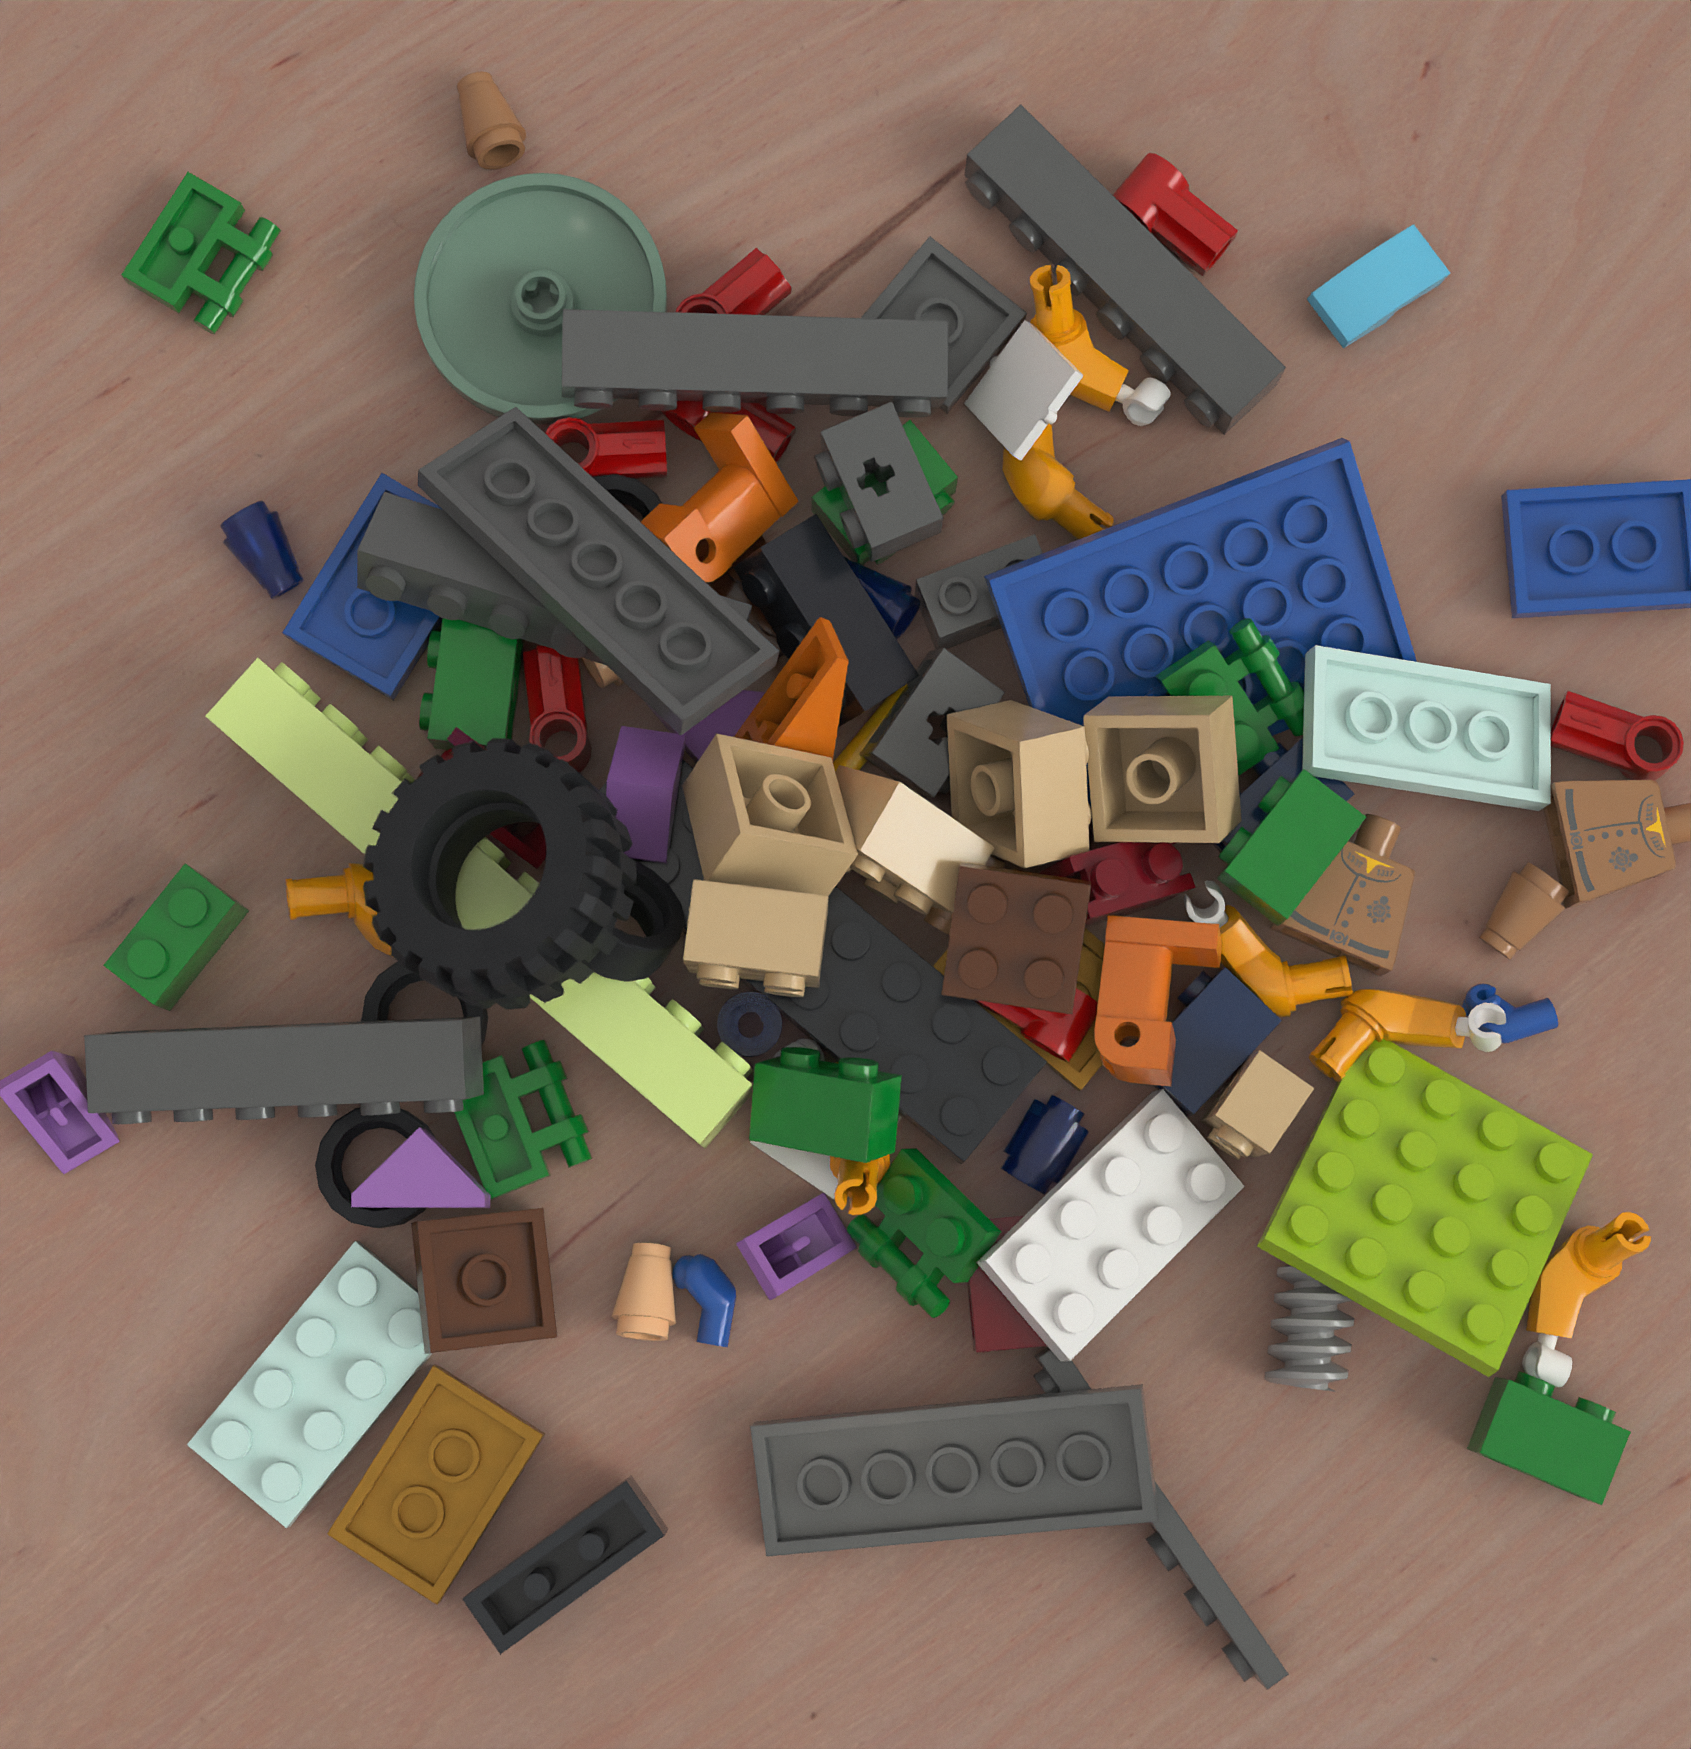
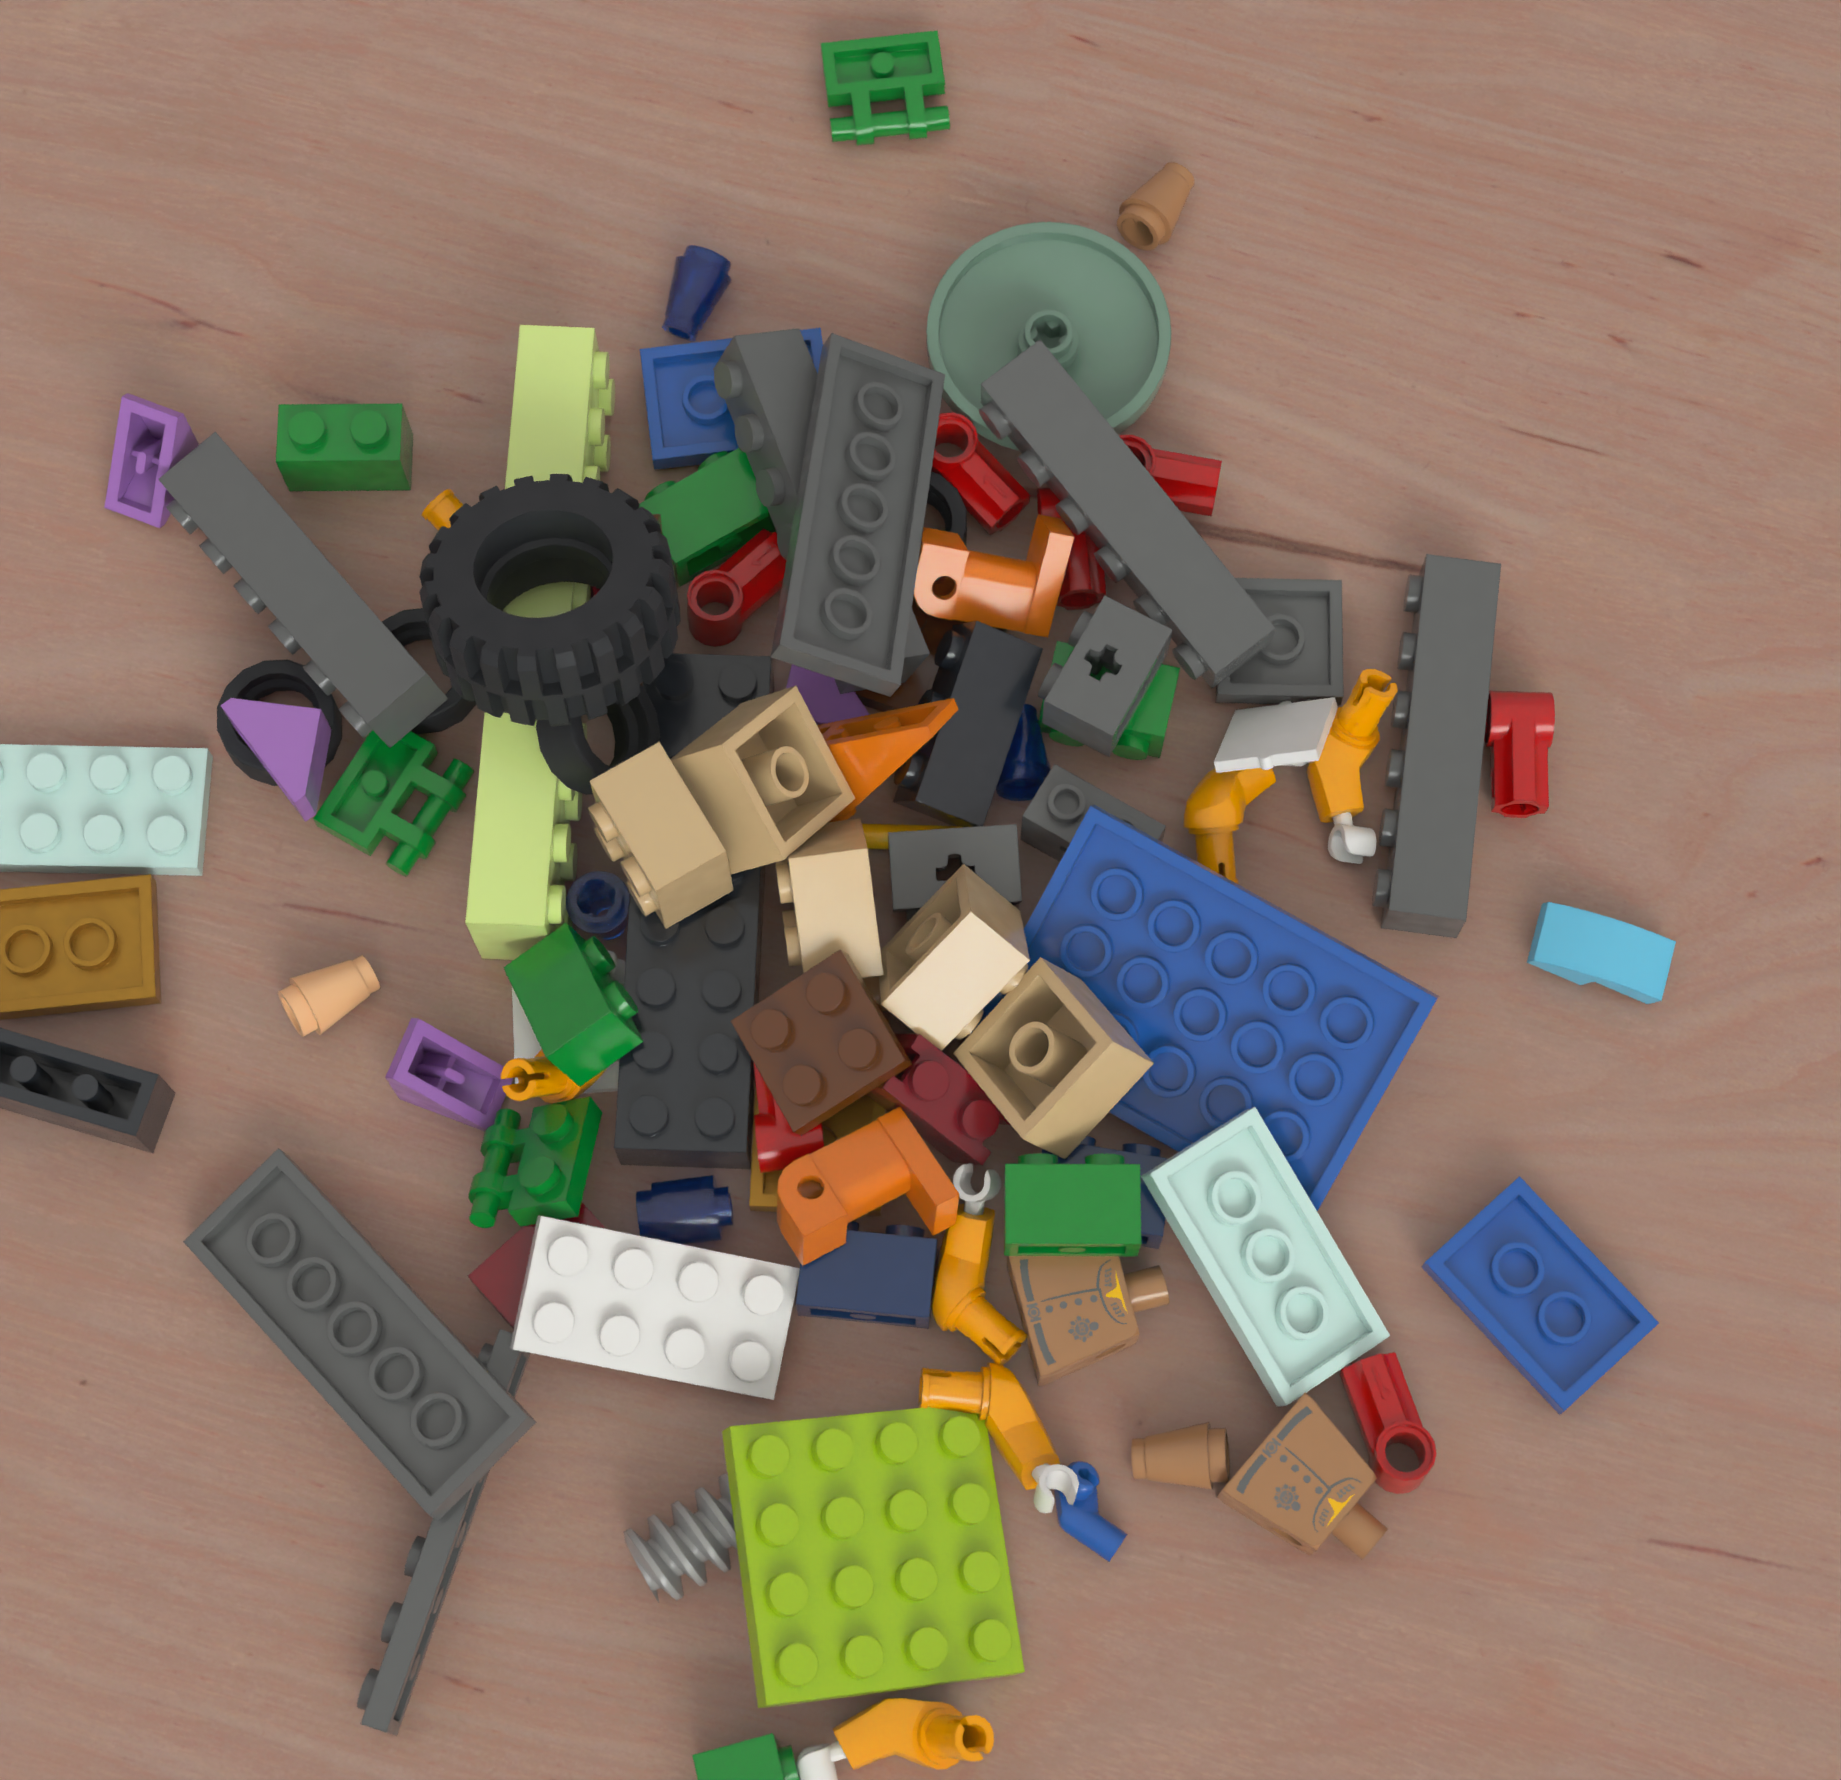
camera: 55 degrees right, 10 degrees down
reddish brown plate [411,1208,557,1354] -> none
medium lavender slope [606,726,686,864] -> none
blue arm [672,1254,736,1347] -> none
green plate [1156,618,1304,776] -> none
tan brick [1200,1050,1314,1160] -> none

